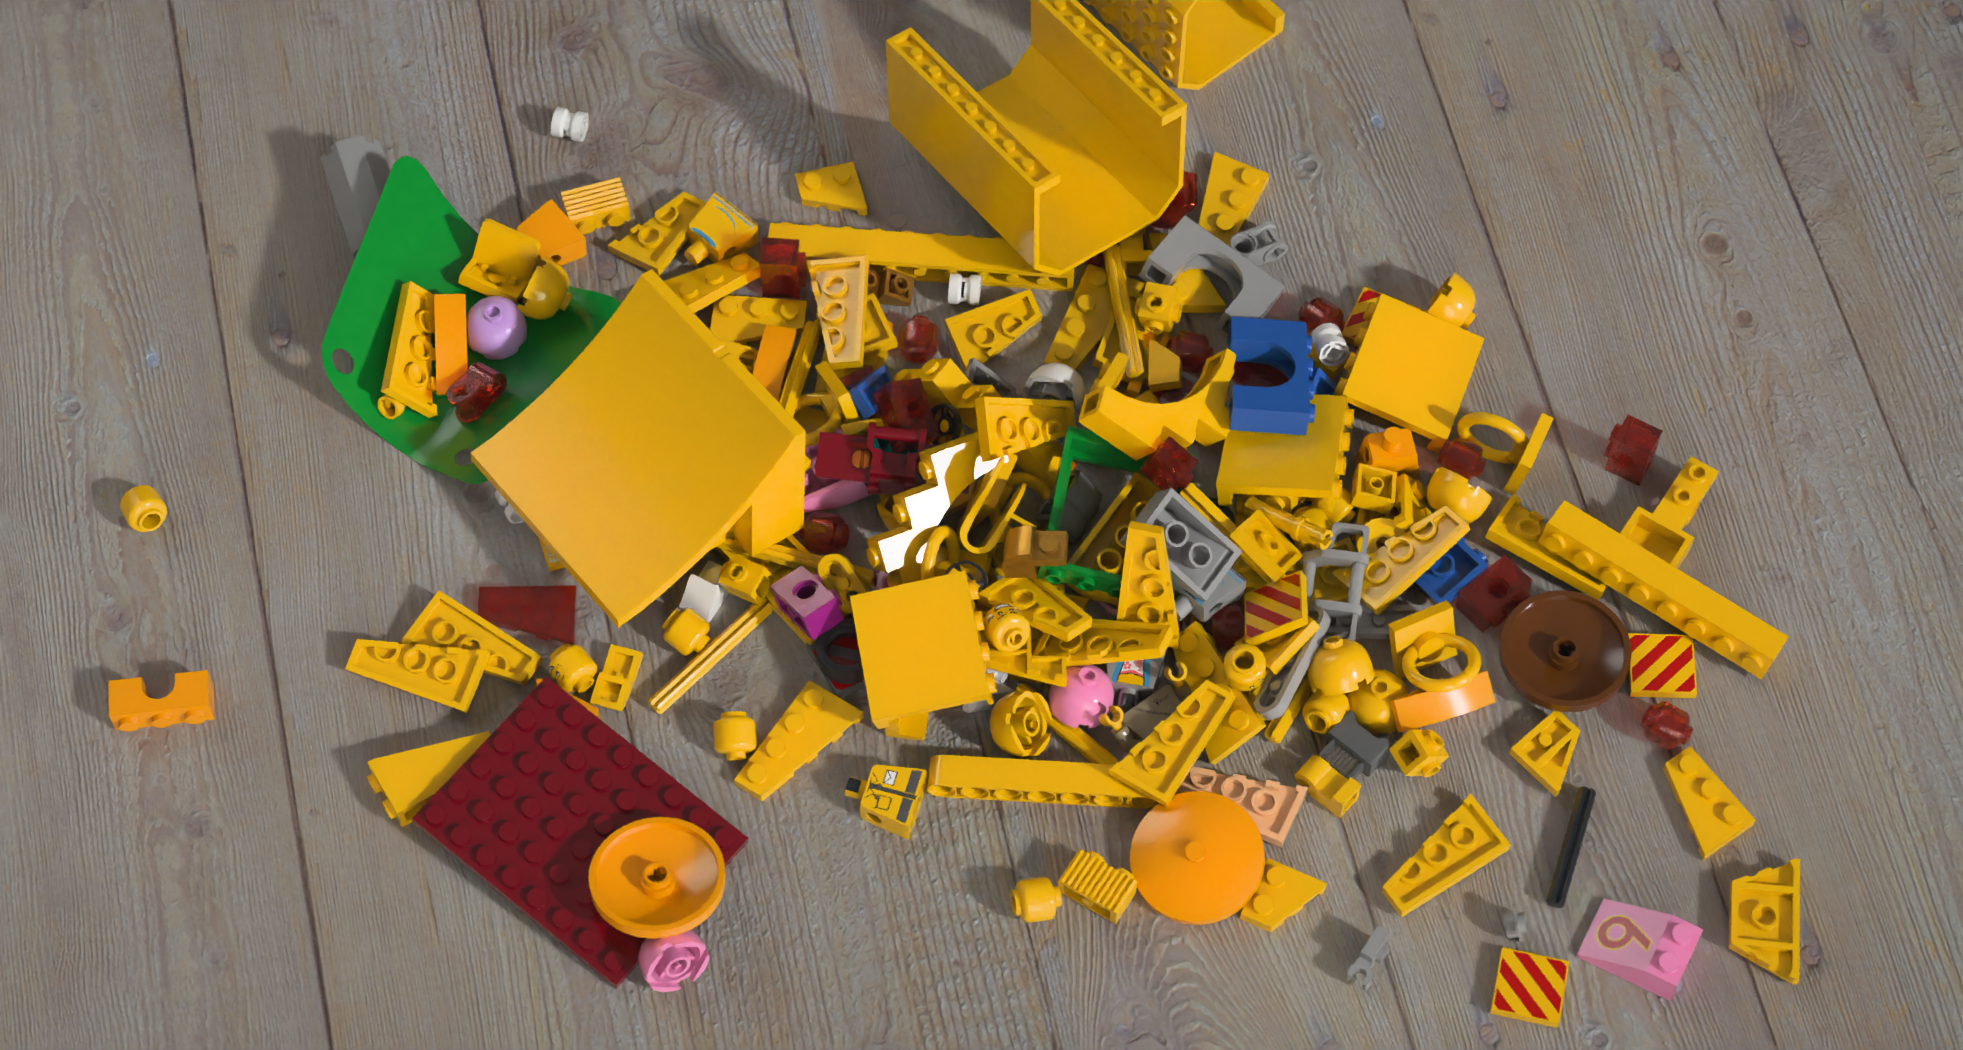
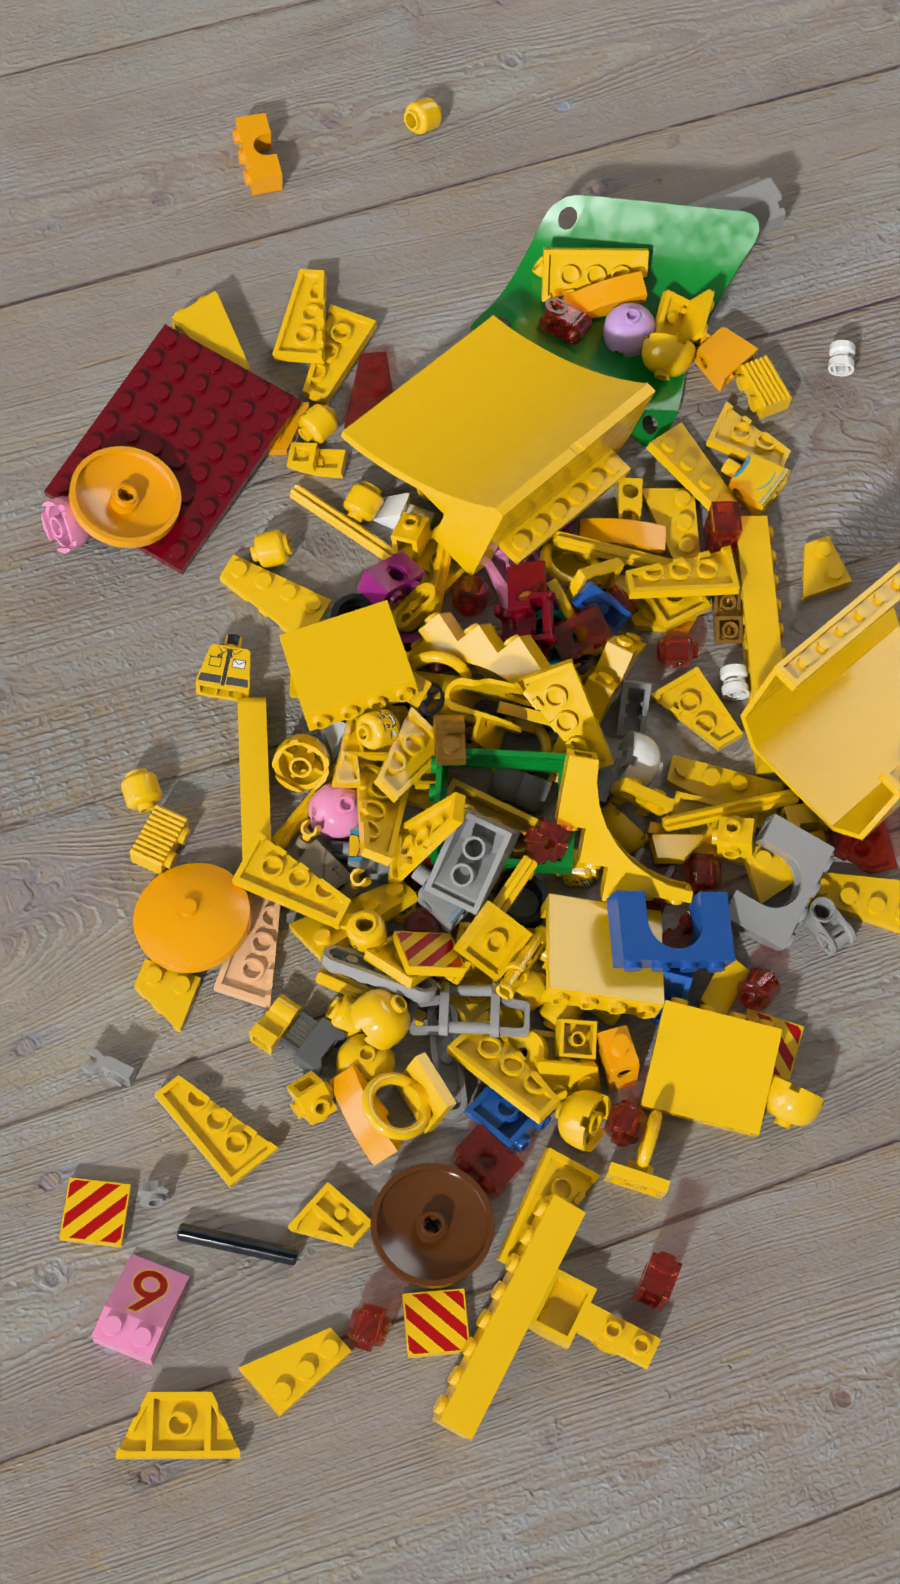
camera: 75 degrees right, 5 degrees up
white wheel [1311,323,1349,366] -> none

